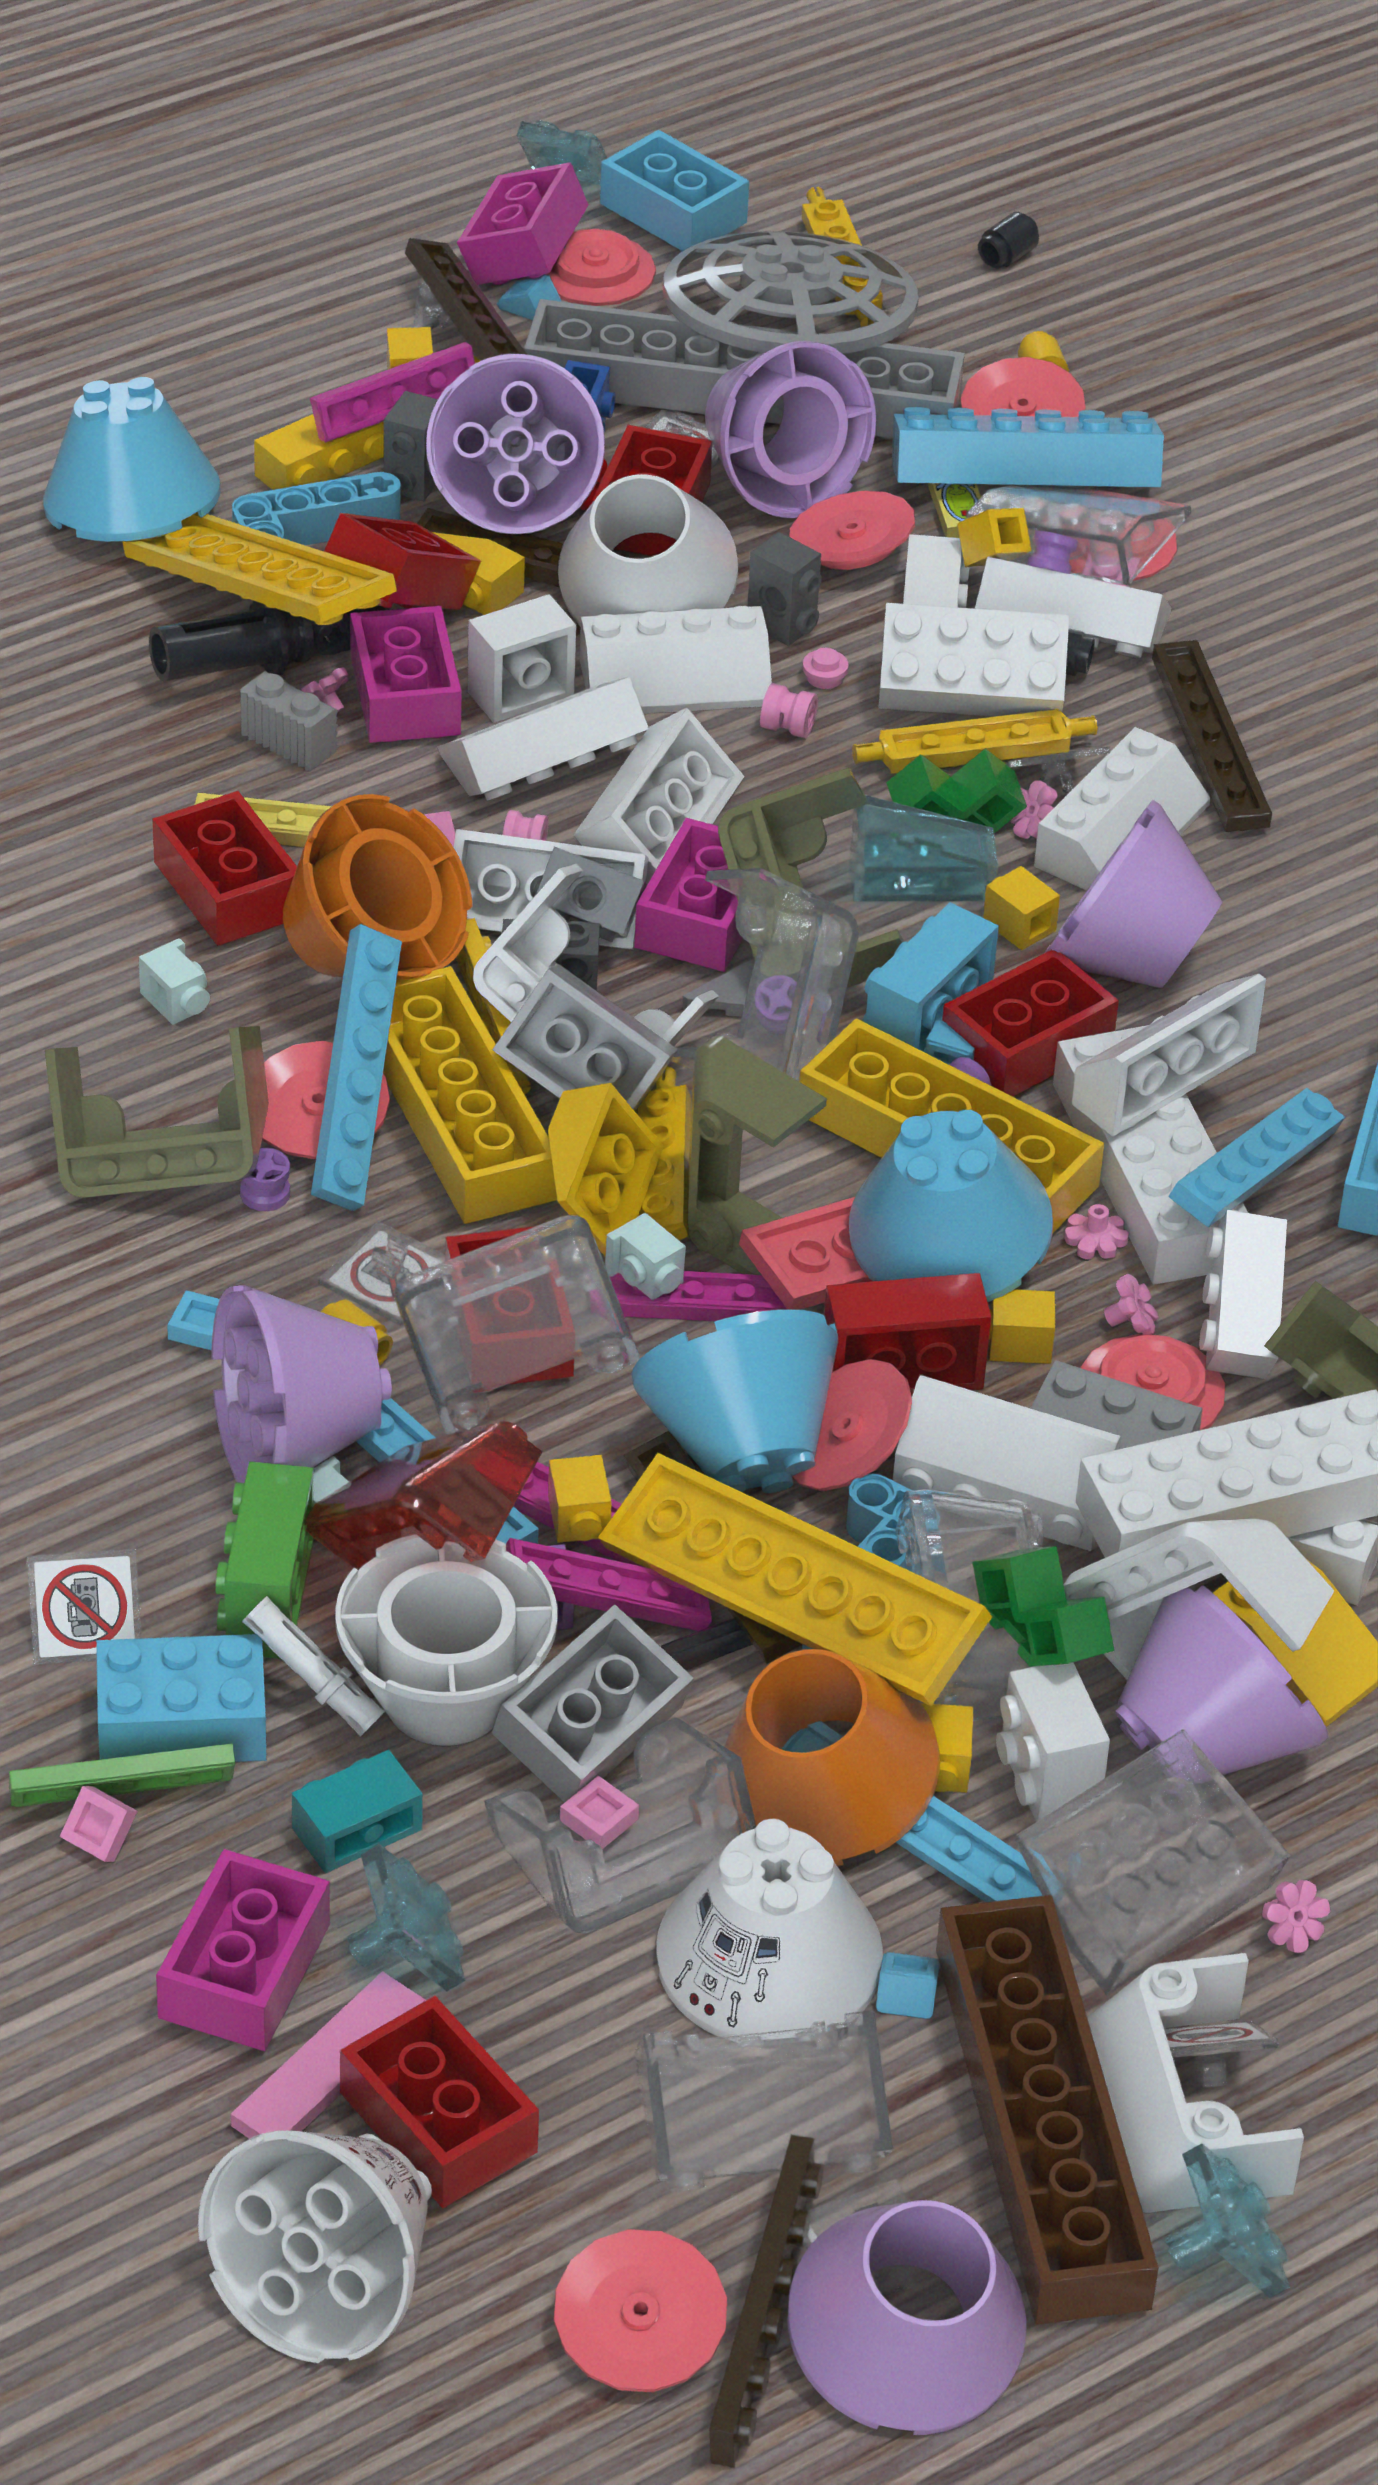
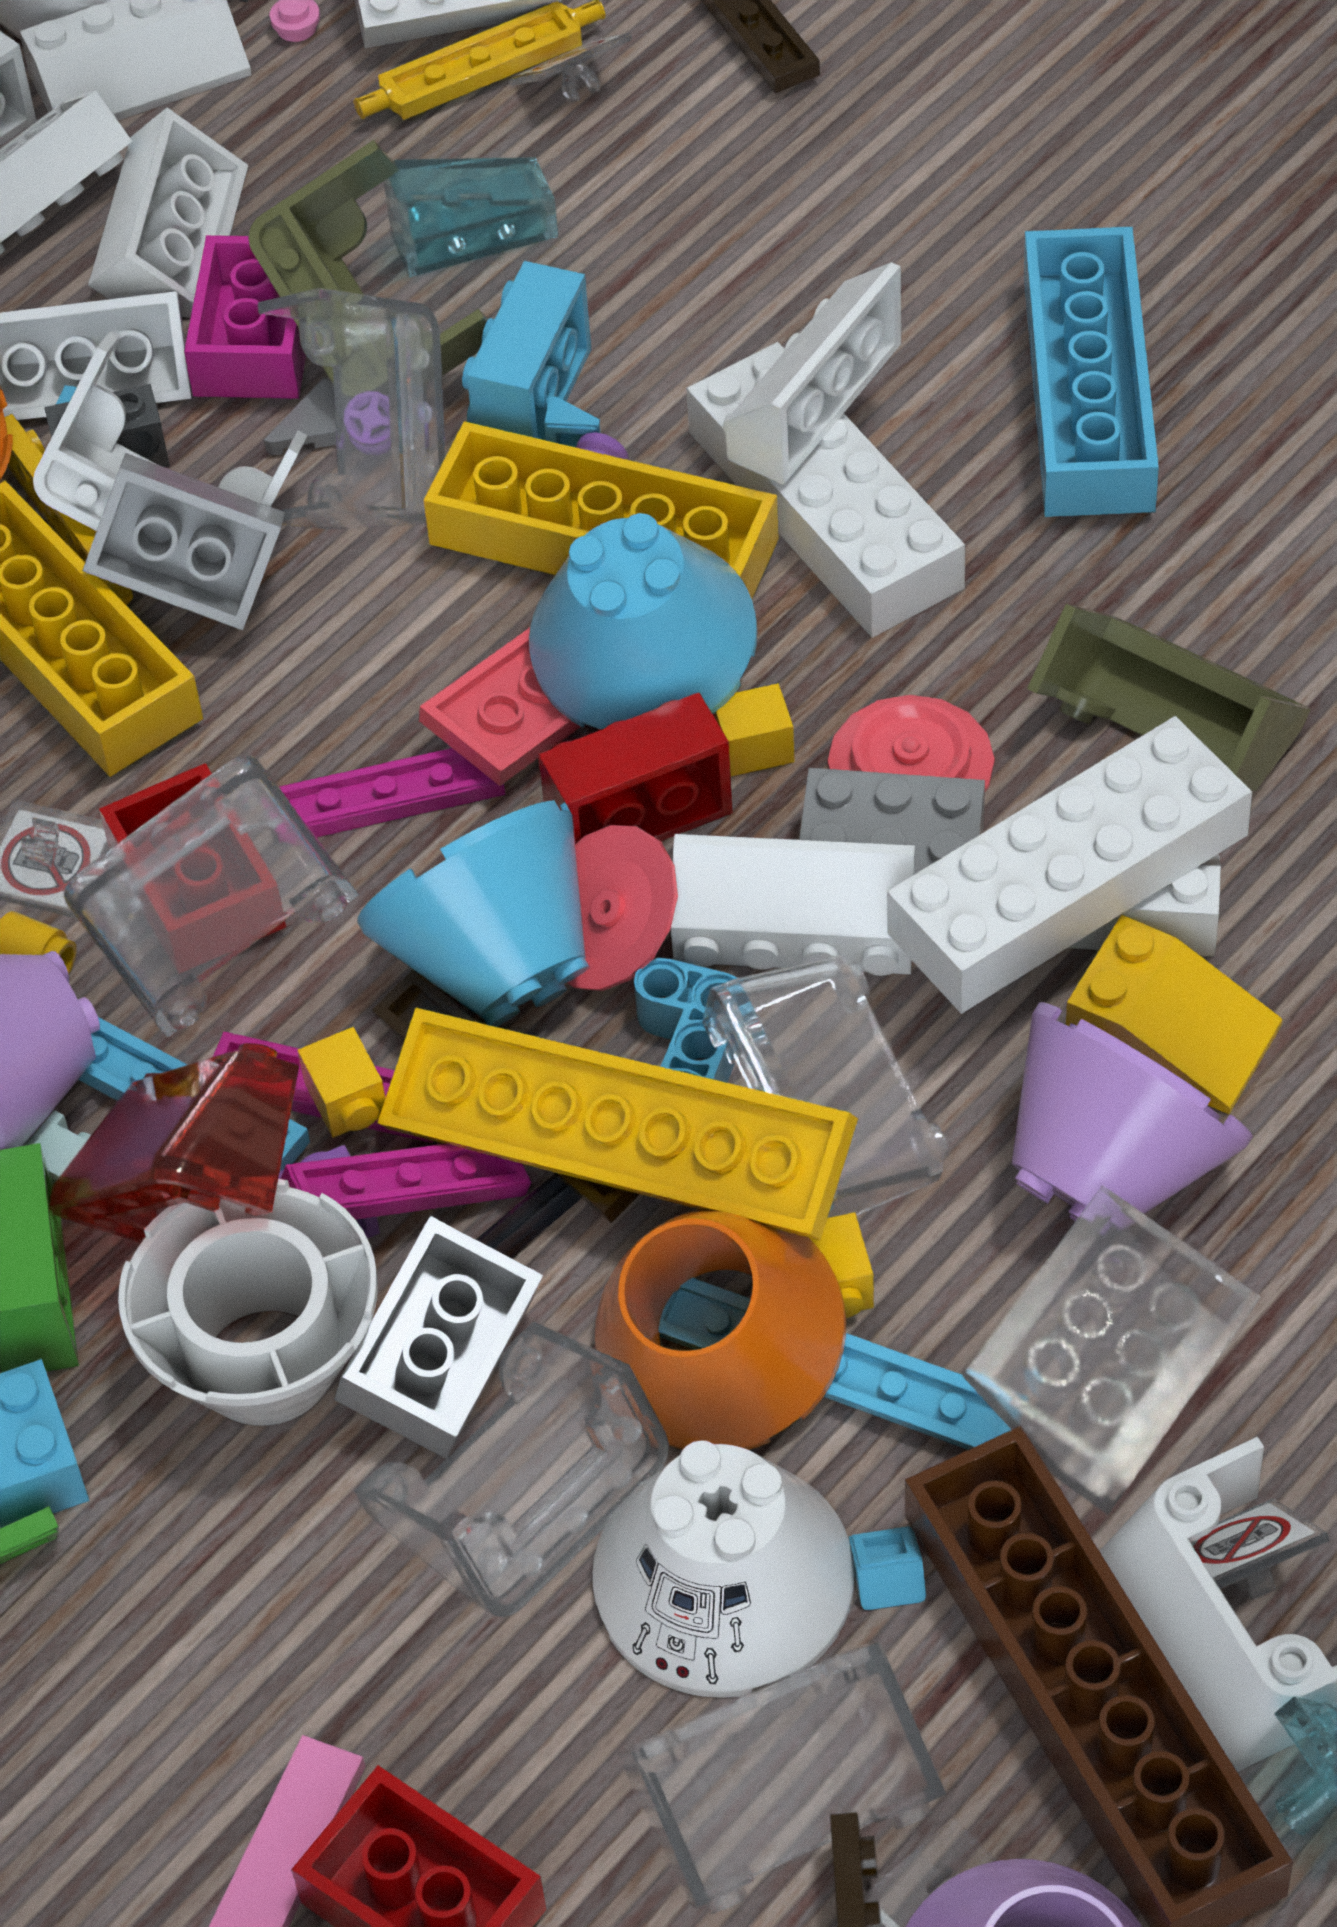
camera: 10 degrees left, 10 degrees up
dark pink brick [156,1849,330,2051] -> none
white pin [242,1596,385,1737] -> none
teal brick [292,1750,423,1874] -> none
clear light blue plate [347,1844,466,1992] -> none
bright pink wheel [502,810,548,841] -> none
brick [535,846,647,942] -> none
yellow slope [548,1083,664,1256] -> none
bright pink plate [560,1776,639,1850] -> none
light aqua brick [605,1213,686,1301] -> none
yellow plate [638,1066,691,1240] -> none
olive windscreen [688,1036,827,1275] -> none
bright pink wheel [760,683,818,739] -> none
green brick [886,749,1027,841] -> none
red brick [942,949,1119,1097] -> none
green brick [972,1546,1115,1667] -> none
yellow brick [983,866,1060,951] -> none
white brick [996,1662,1110,1826] -> none
bright pink plant [1011,781,1057,839] -> none
white slope [1034,727,1211,891] -> none
lavender cone [1045,800,1223,988] -> none
bright pink plant [1064,1204,1129,1260] -> none
white windscreen [1064,1519,1334,1680] -> none
bright pink plant [1104,1274,1159,1335] -> none
medium azure plate [1168,1088,1345,1227] -> none
white brick [1199,1210,1287,1379] -> none
bright pink plant [1262,1880,1330,1953] -> none

